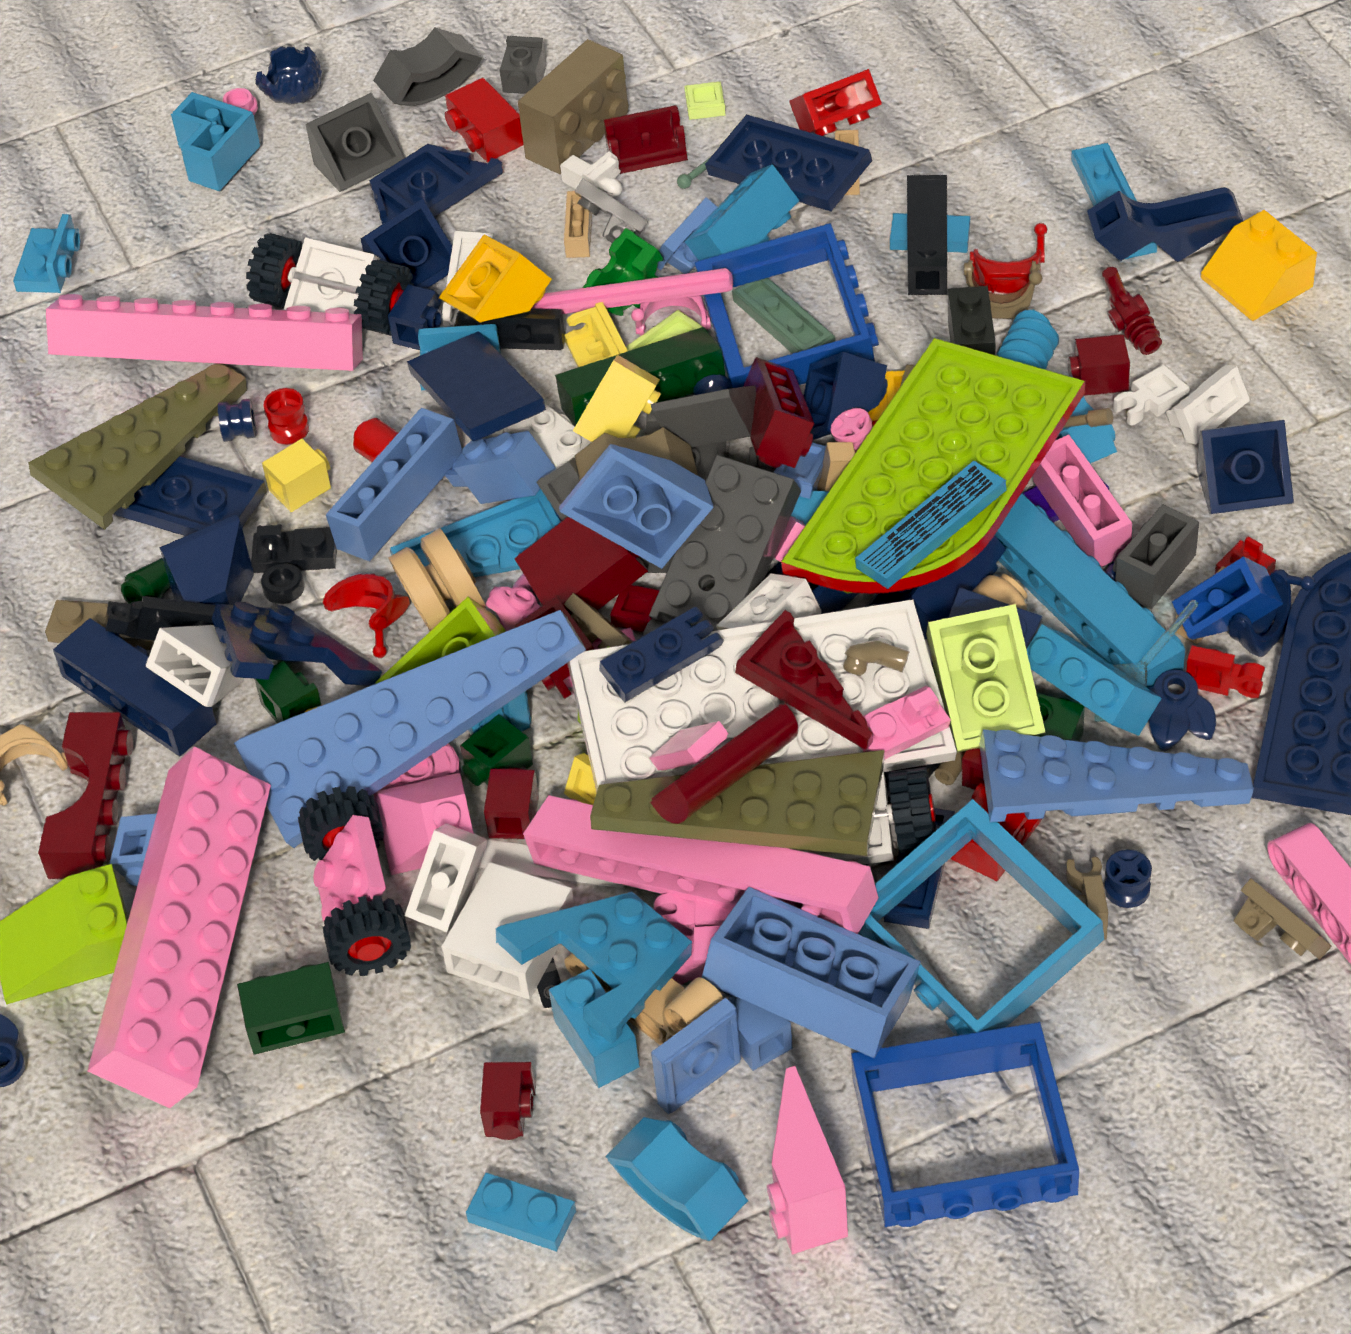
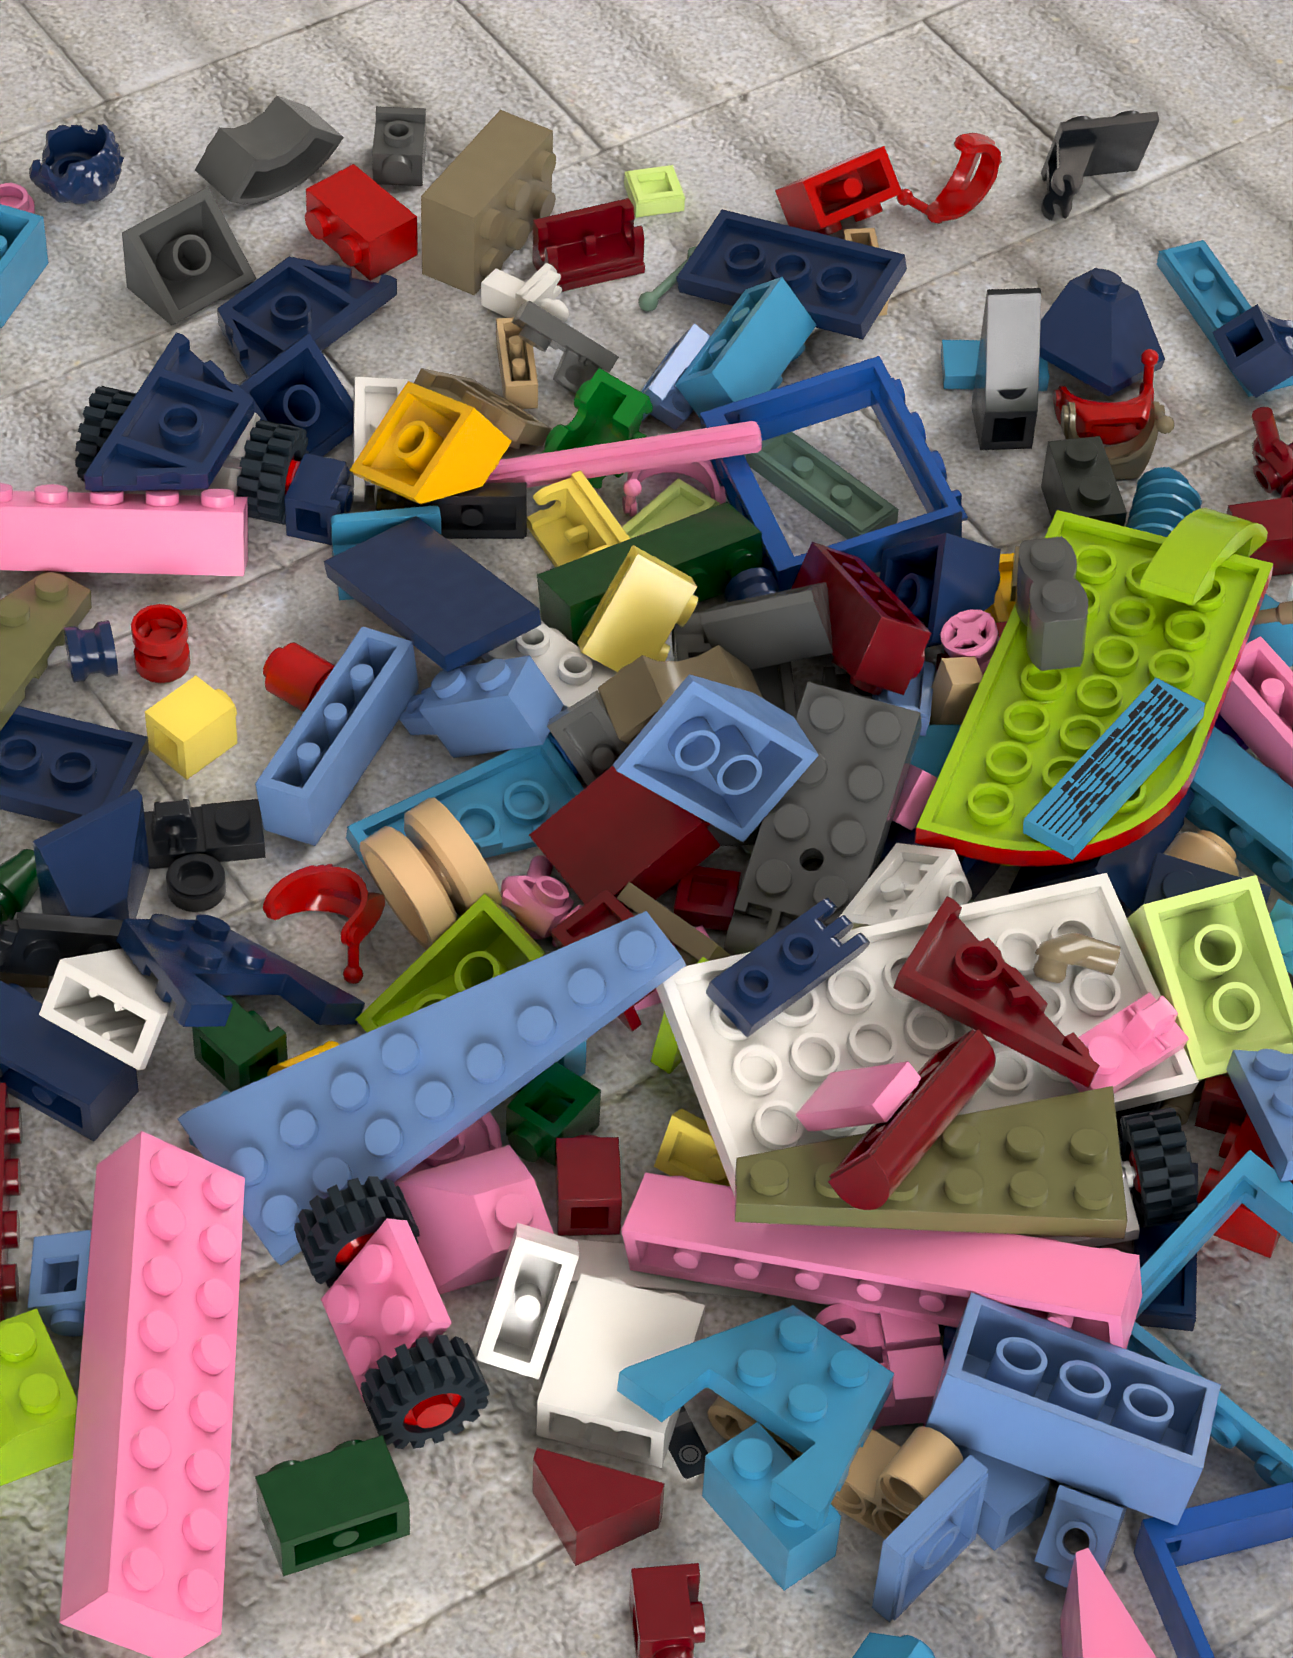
camera: 15 degrees left, 0 degrees up
none -> dark blue wing [84,332,254,492]
none -> dark tan wing [414,368,552,449]
none -> dark red slope [533,1448,665,1566]
none -> red helmet [896,133,1002,224]
none -> dark grey brick [1015,536,1088,671]
none -> medium blue brick [1034,1483,1127,1588]
none -> dark blue slope [1039,268,1165,396]
none -> black plate [1041,110,1159,220]
none -> lime slope [1139,508,1268,606]

